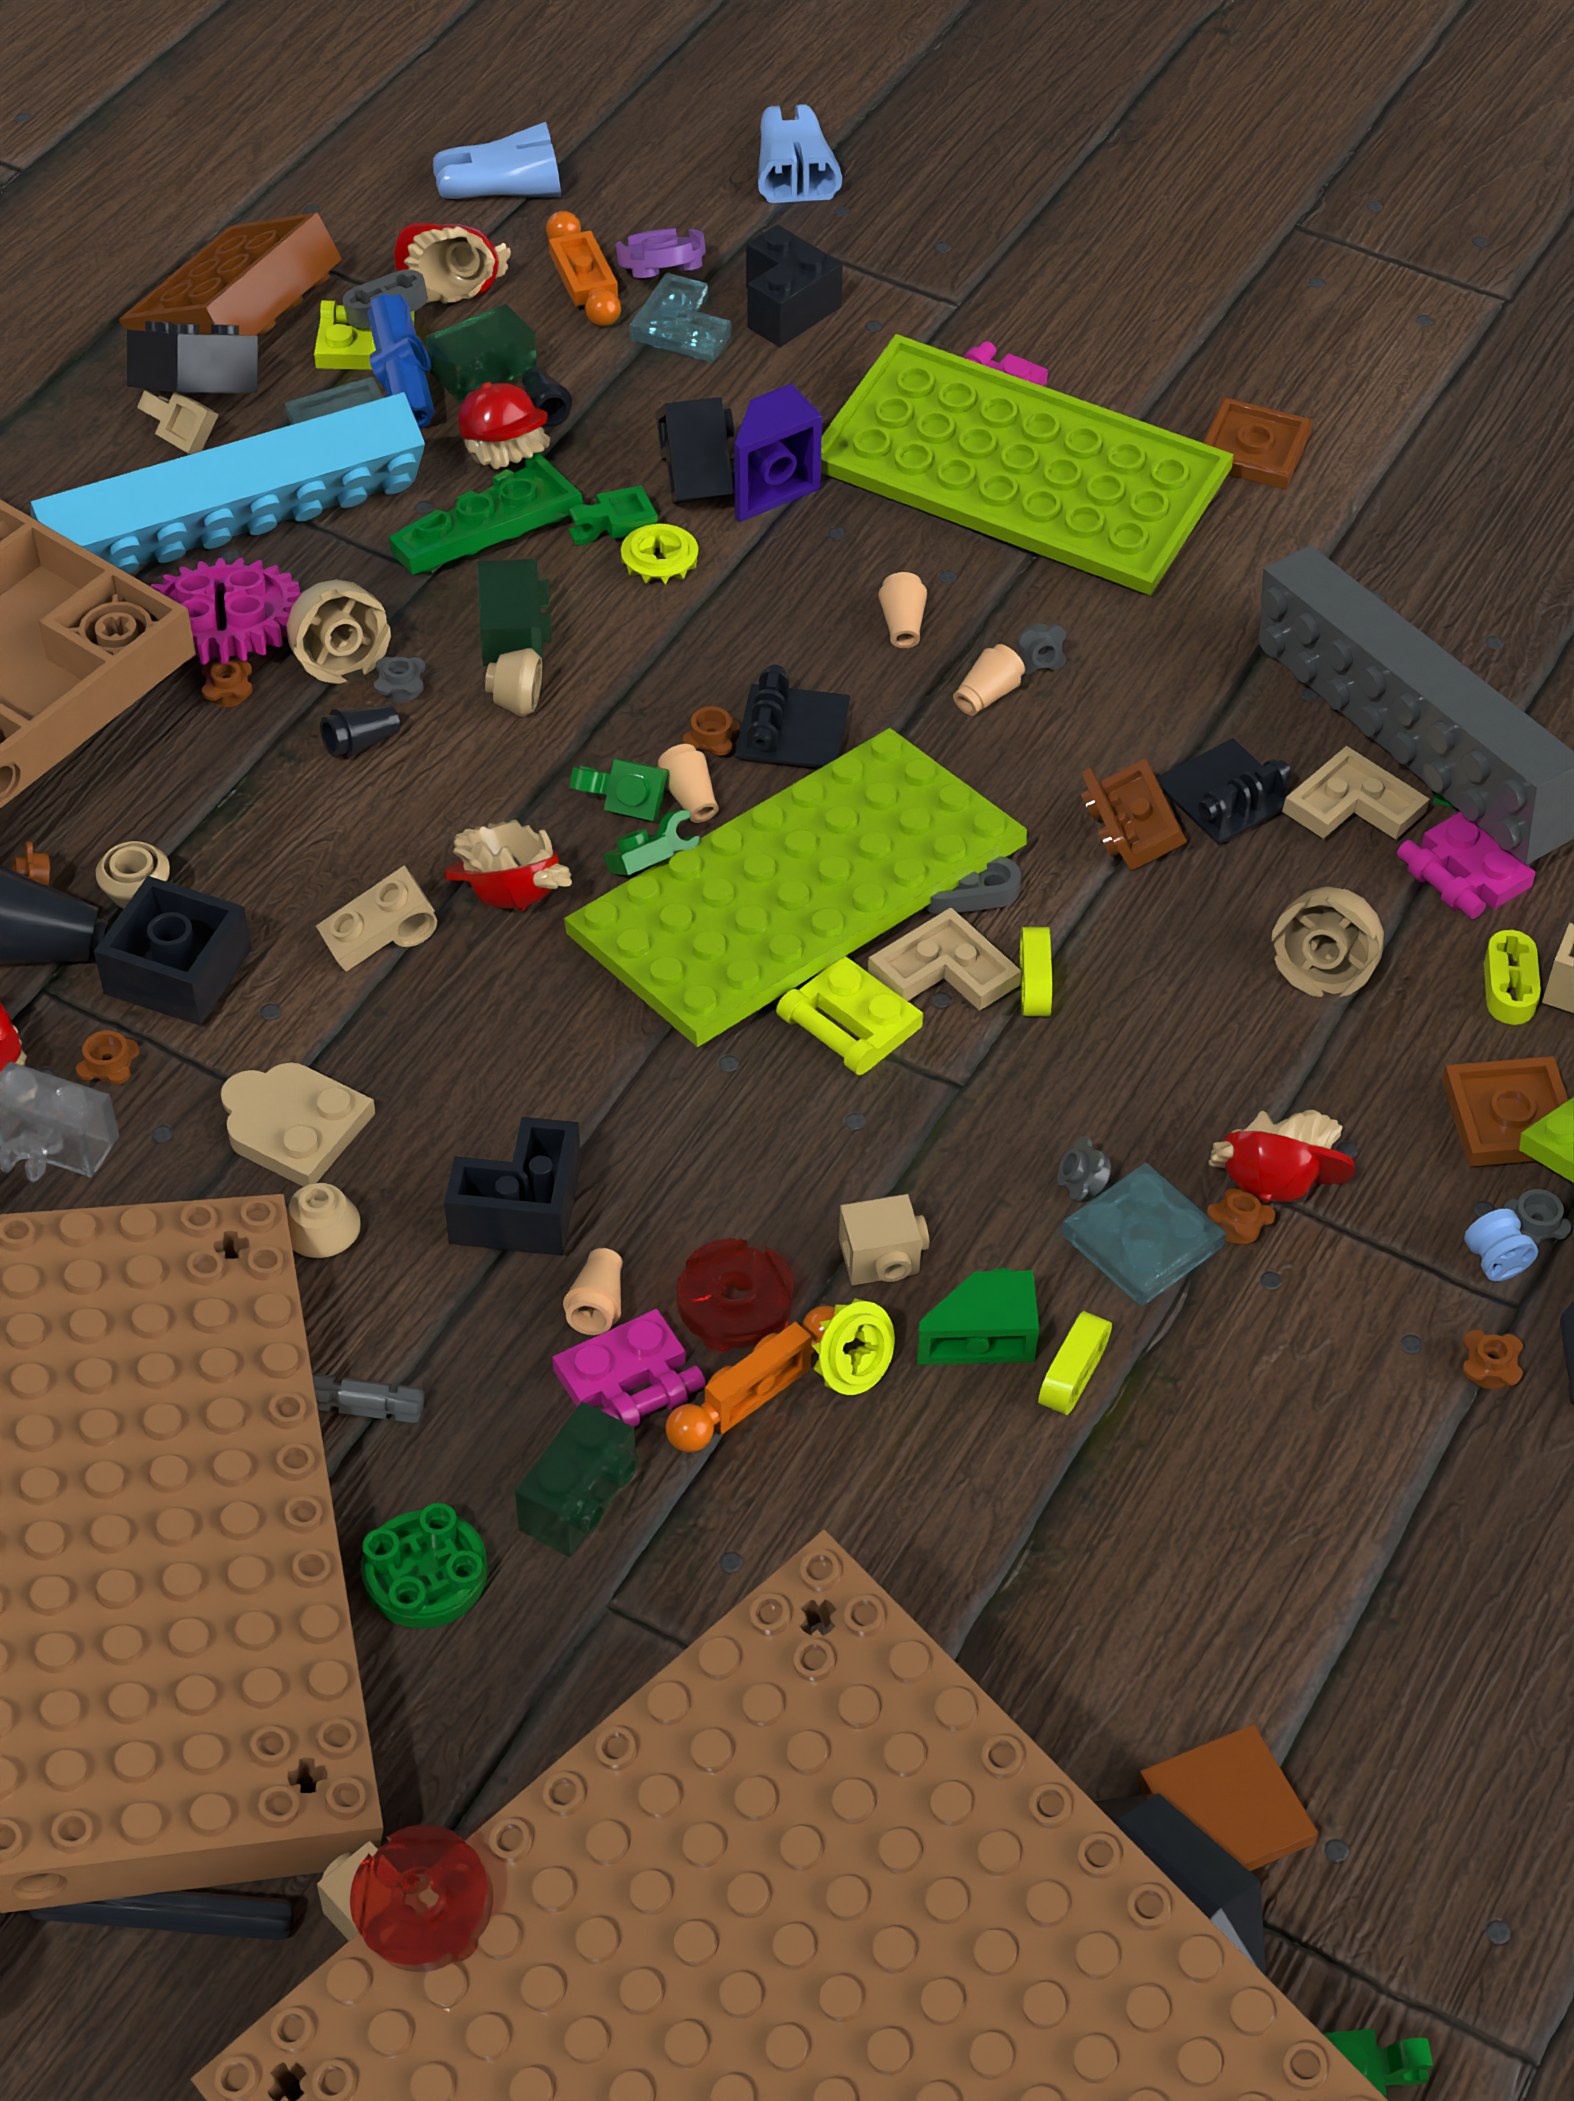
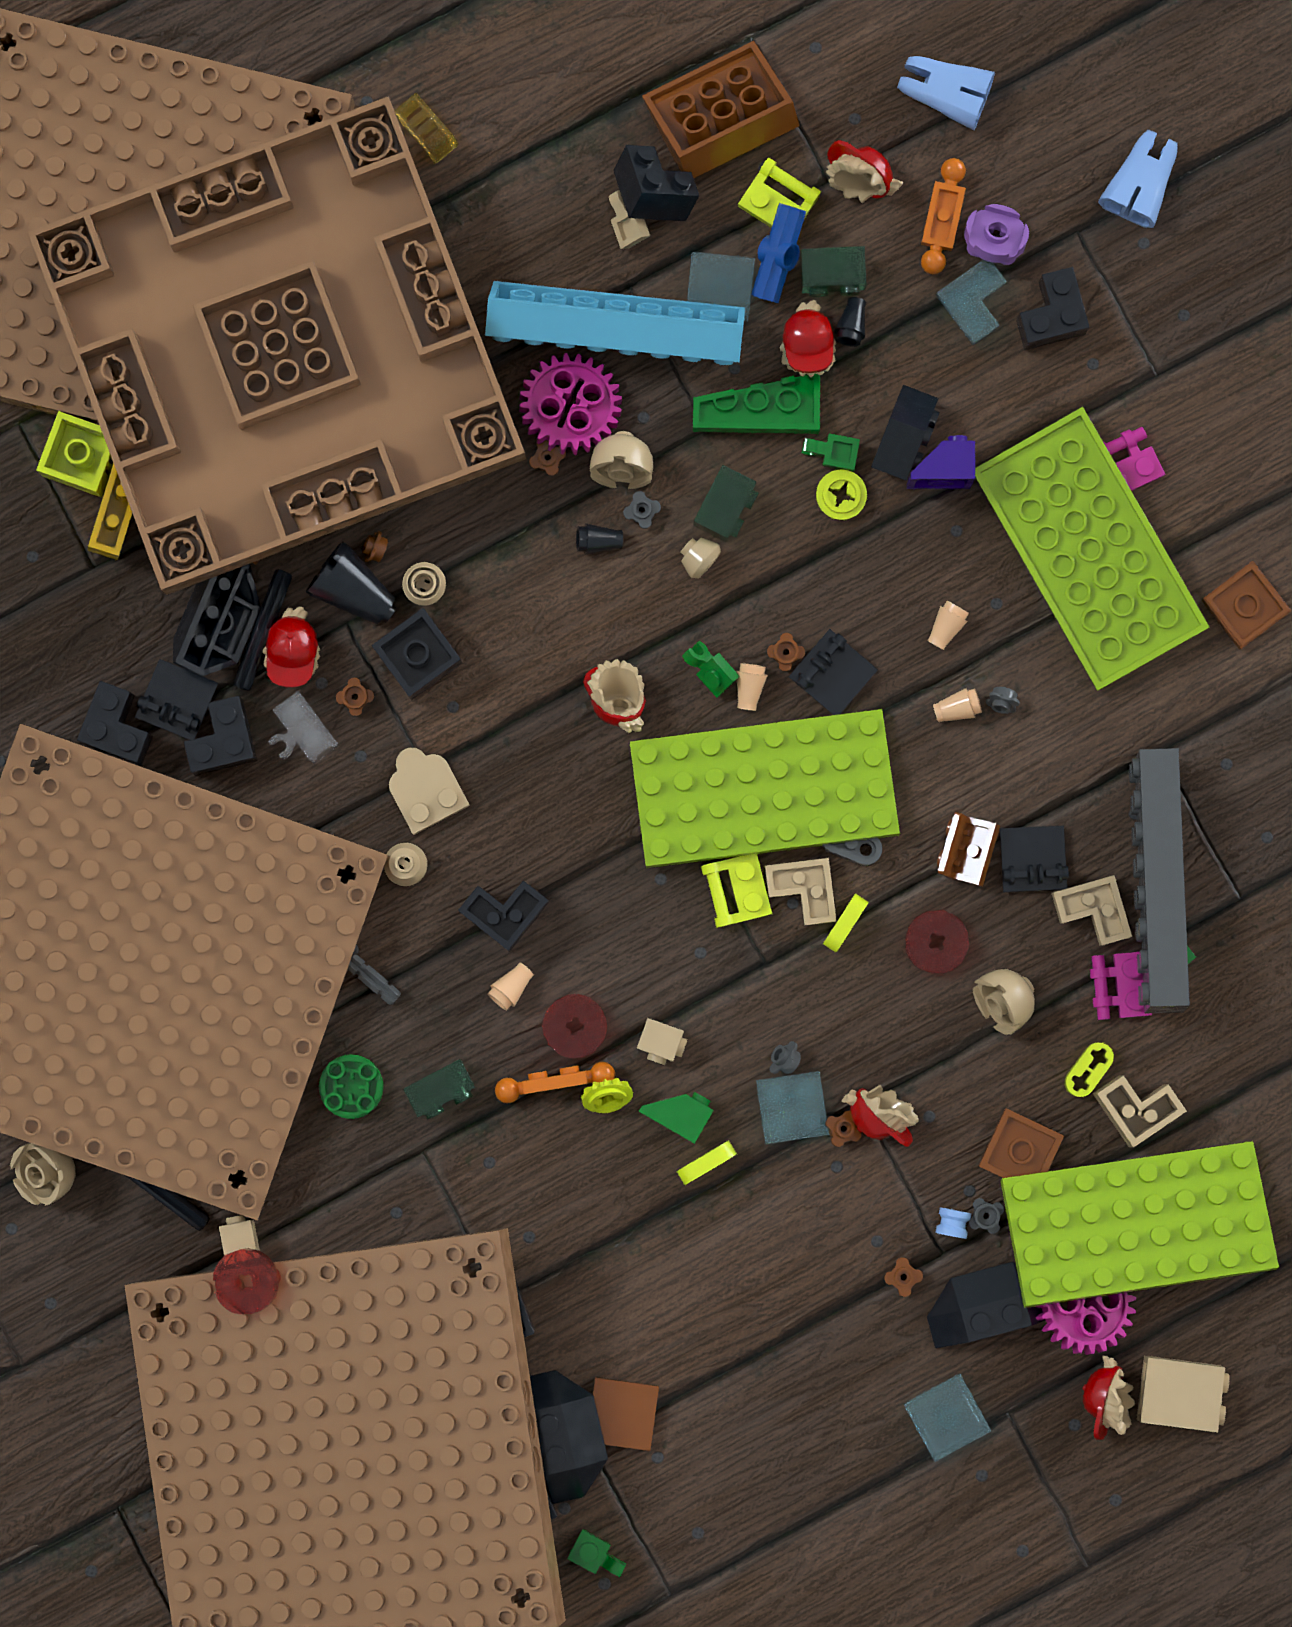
camera: 35 degrees right, 35 degrees up
tan plate [316,865,437,972] -> none
dark grey beam [342,270,428,328] -> none
dark pink plate [552,1309,706,1437] -> none
plate [603,810,701,875] -> none
none -> clear red plate [905,910,969,974]

